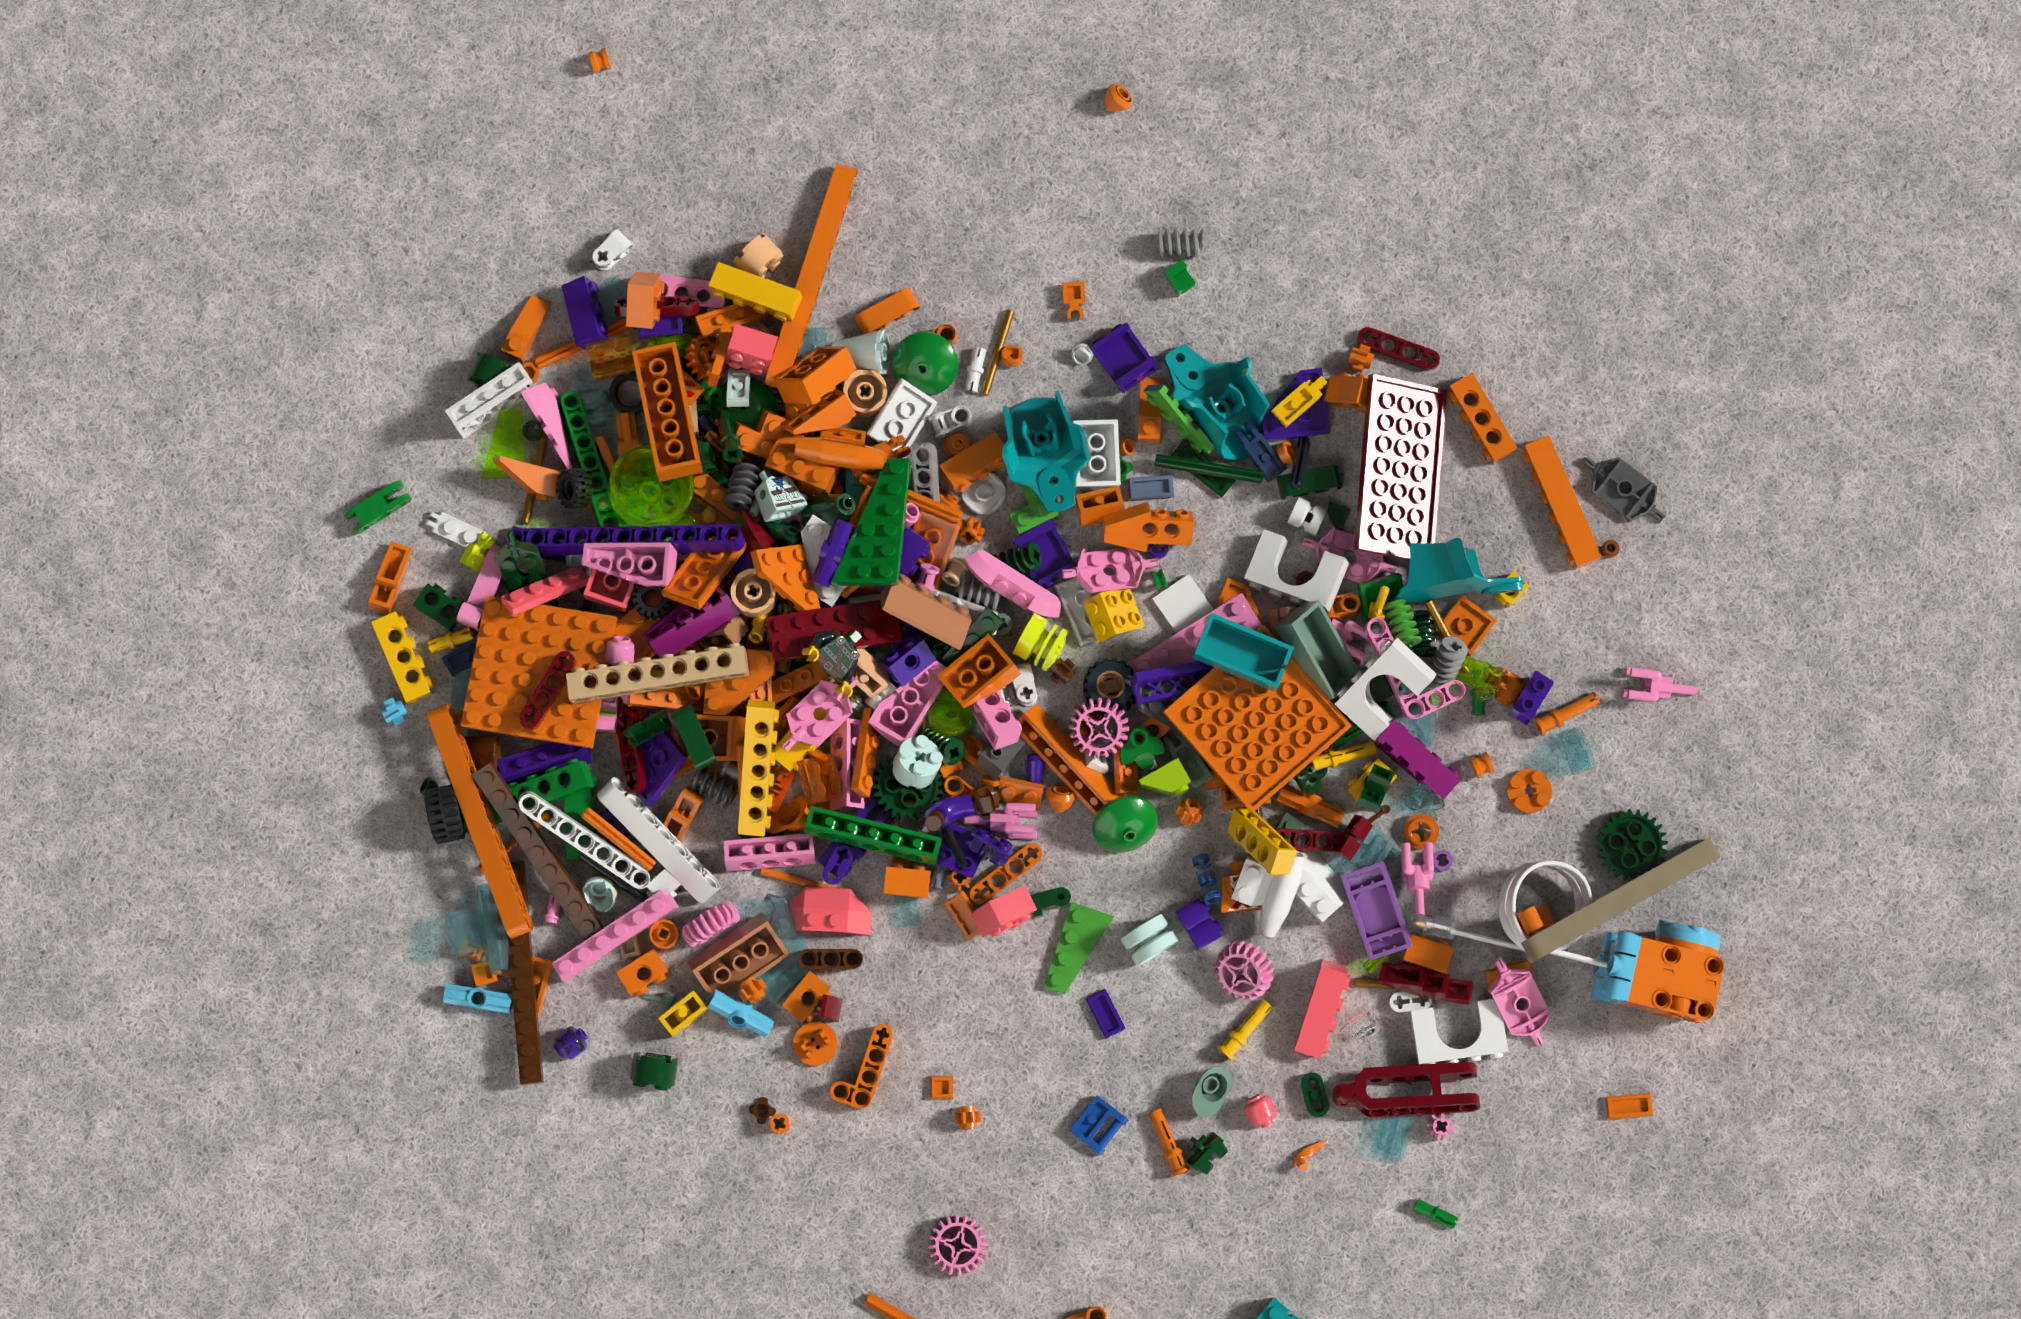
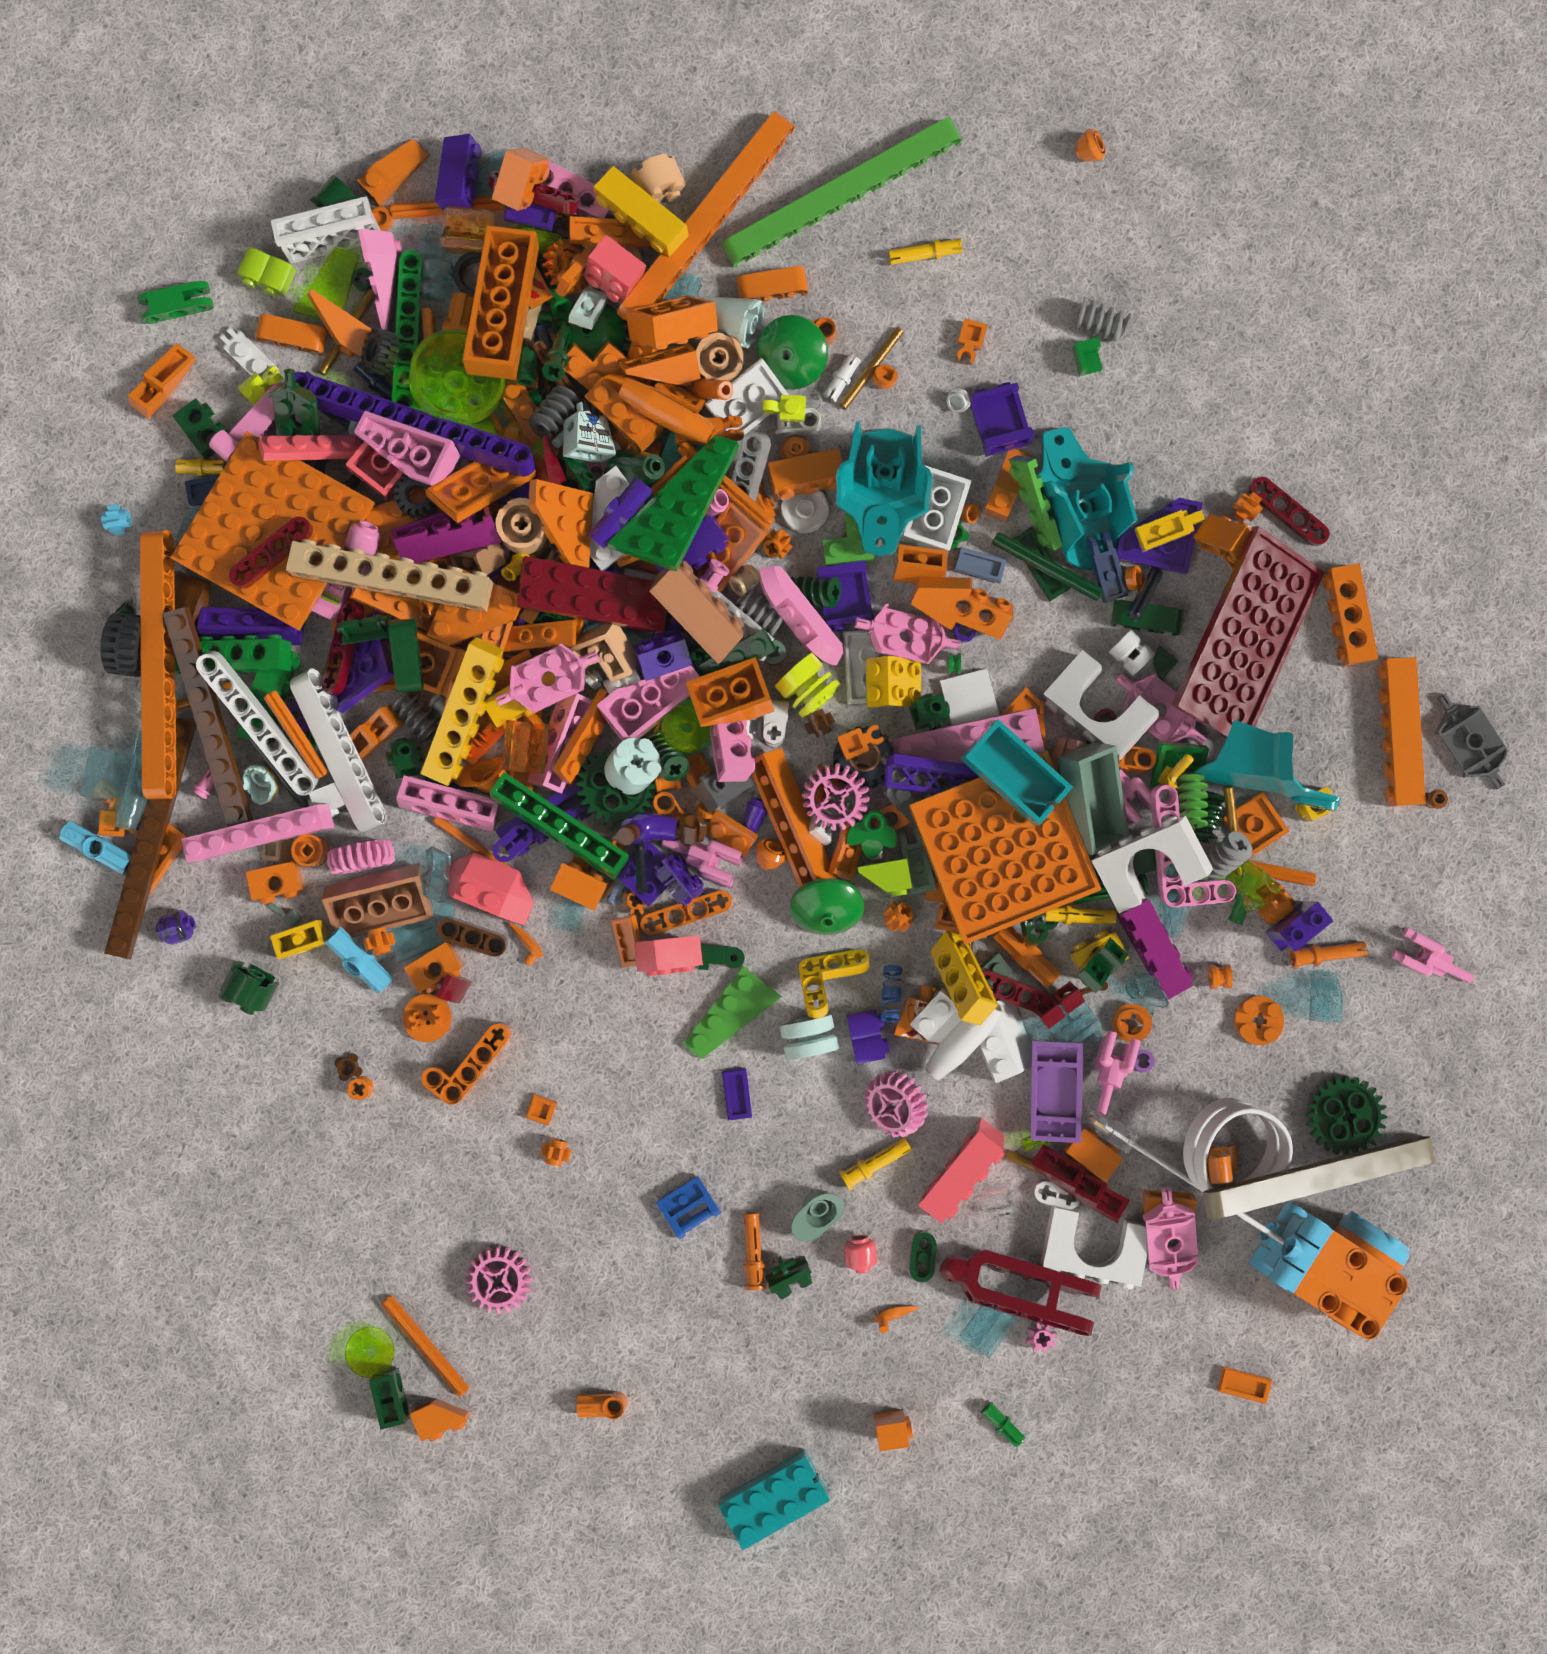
camera: 20 degrees right, 5 degrees up
yellow brick [371,611,434,705] -> none
white piece [593,229,634,271] -> none
torso [802,628,862,698] -> none
none -> lime brick [237,247,297,298]
none -> orange beam [254,314,328,355]
none -> dark blue pin [353,360,410,406]
none -> dark green brick [386,738,423,779]
none -> orange bar [509,923,543,966]
none -> orange axle [682,379,734,400]
none -> bright green beam [721,117,962,267]
none -> neon yellow plate [762,395,806,422]
none -> yellow beam [799,949,870,1019]
none -> orange plate [837,725,884,761]
none -> orange brick [874,1409,913,1452]
none -> yellow pin [888,238,963,266]
none -> dark green brick [909,693,950,730]
none -> orange axle [1243,860,1316,886]

